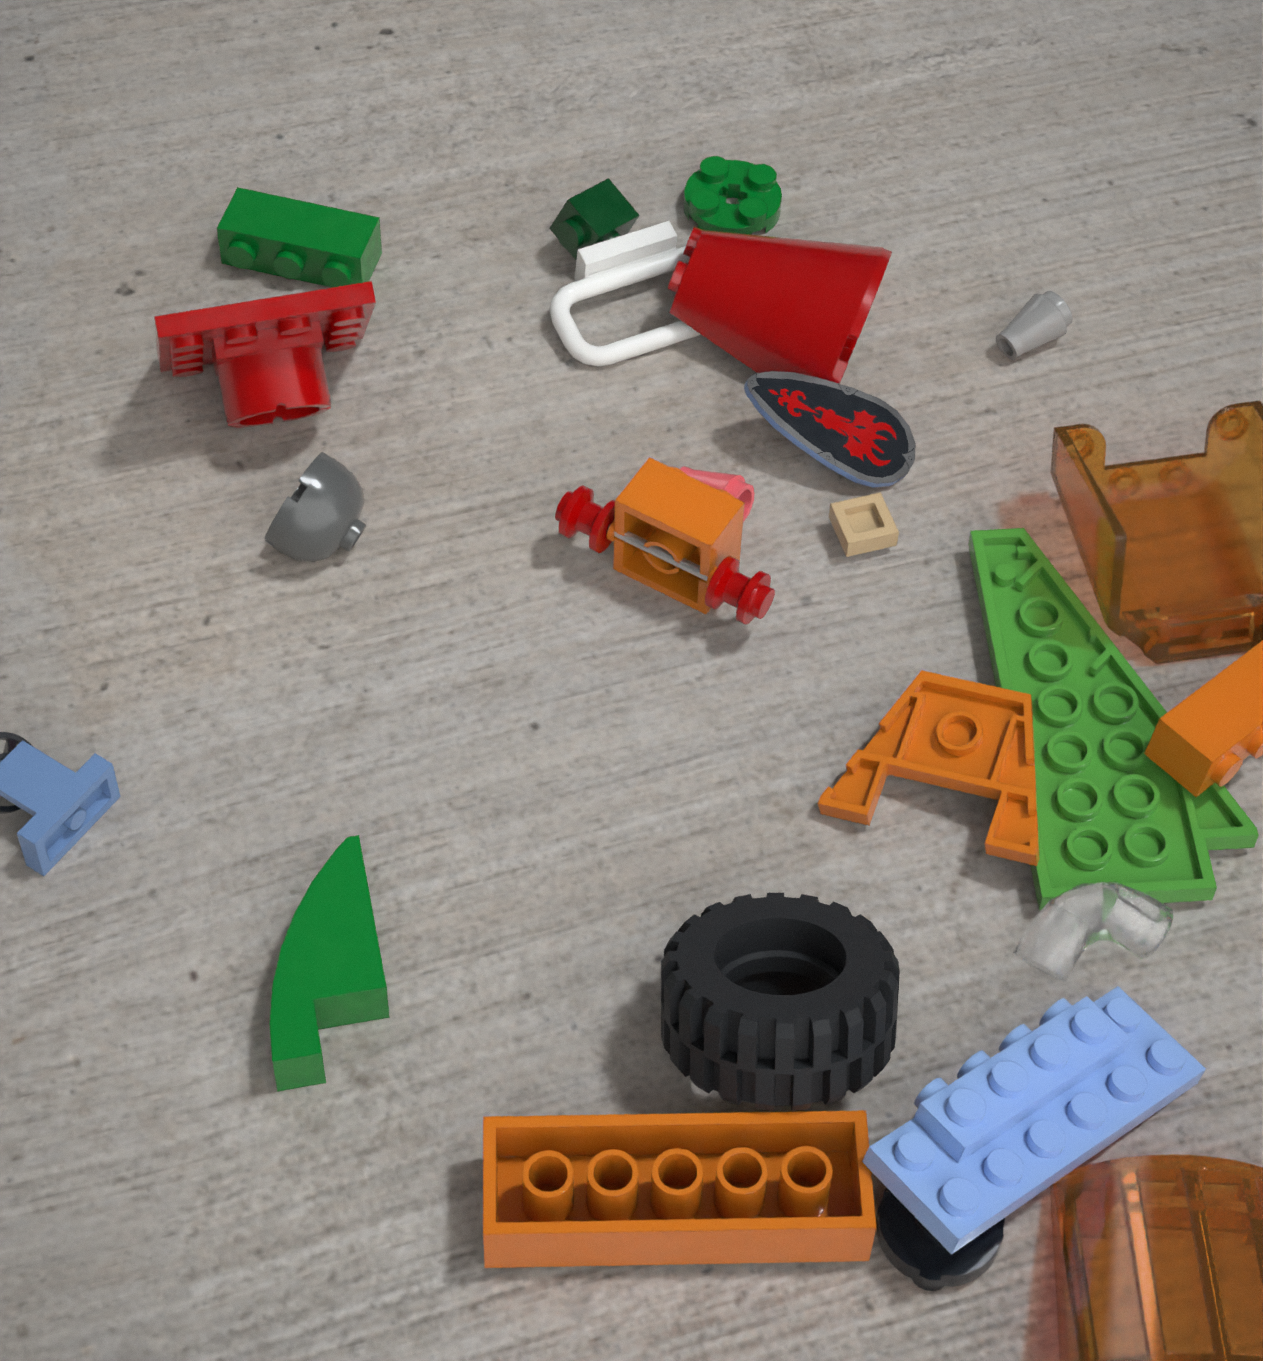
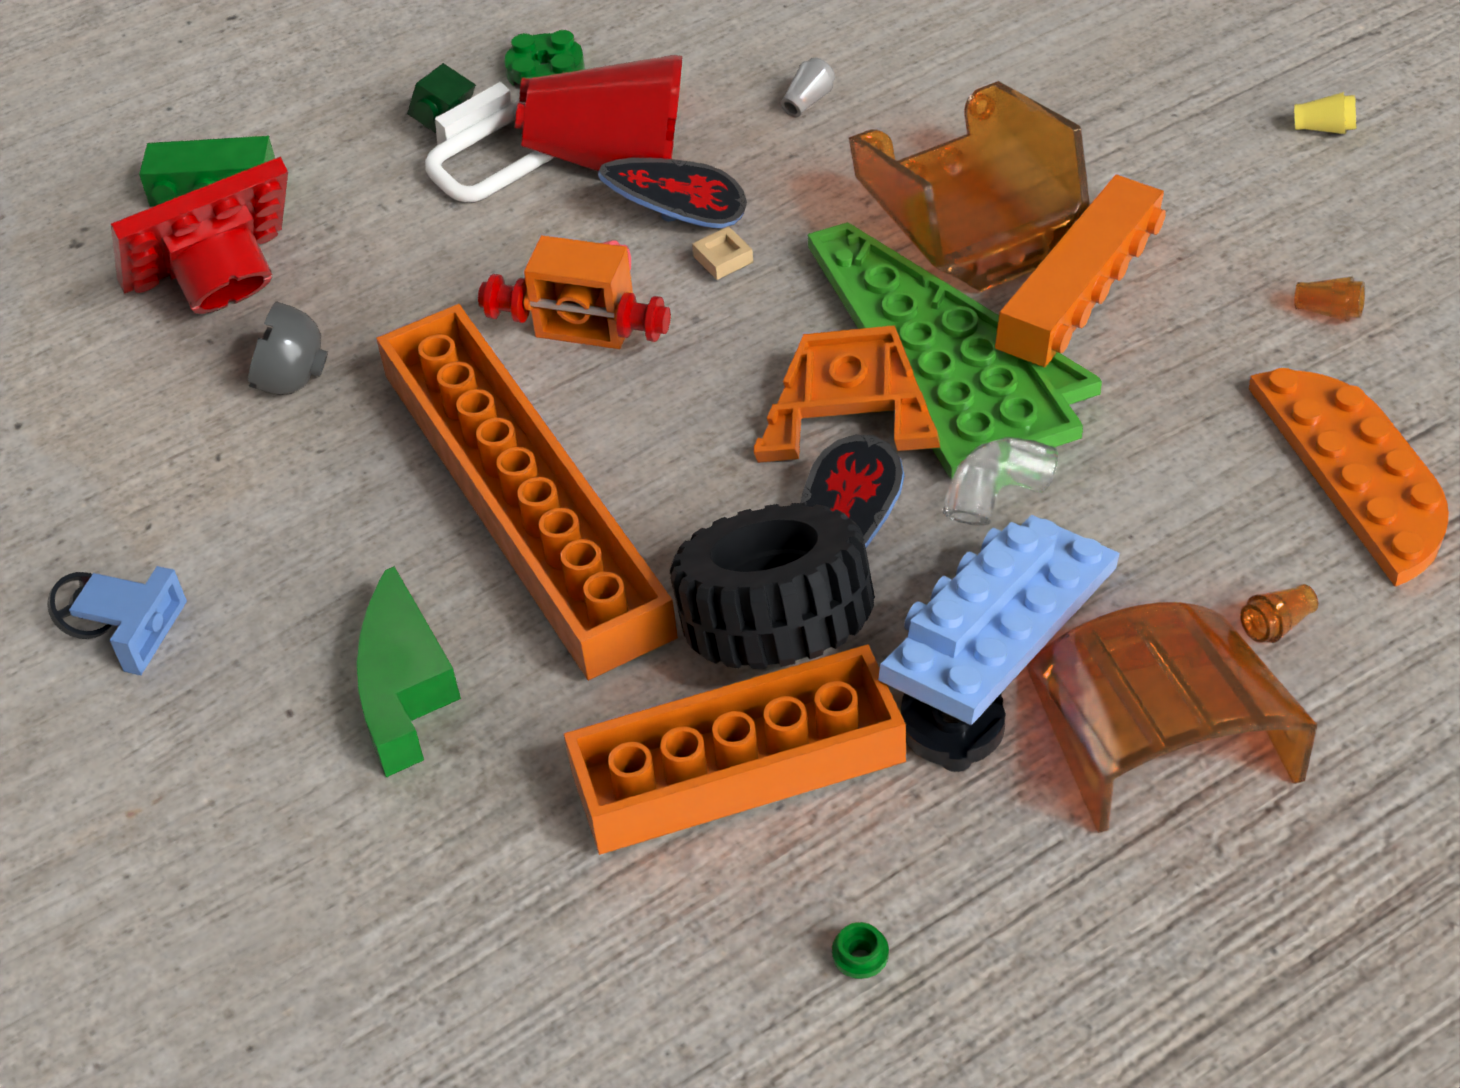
camera: 10 degrees left, 5 degrees down
none -> orange brick [376,304,678,681]
none -> shield [800,434,905,548]

